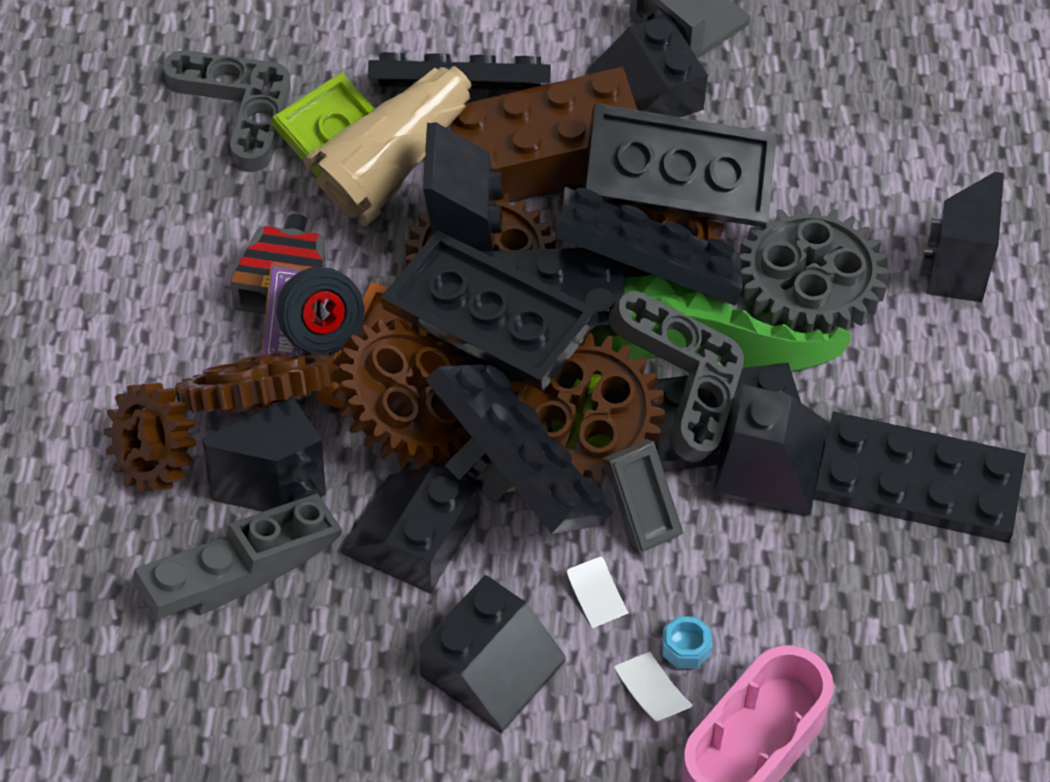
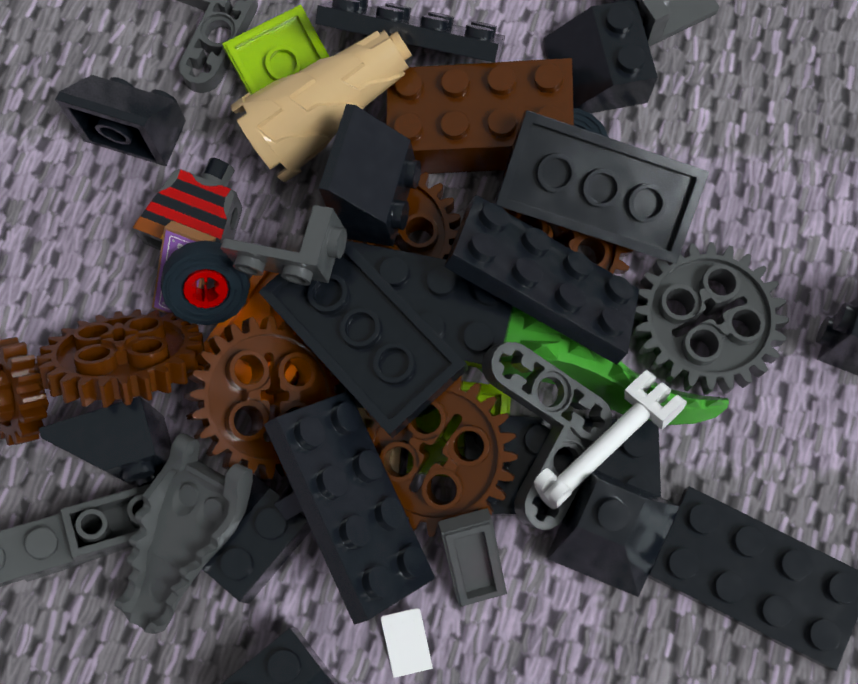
camera: 15 degrees right, 20 degrees up
none -> black slope [55,75,186,166]
none -> dark grey animal [114,433,253,634]
none -> dark grey bracket [220,205,347,285]
none -> white hinge [534,370,687,509]

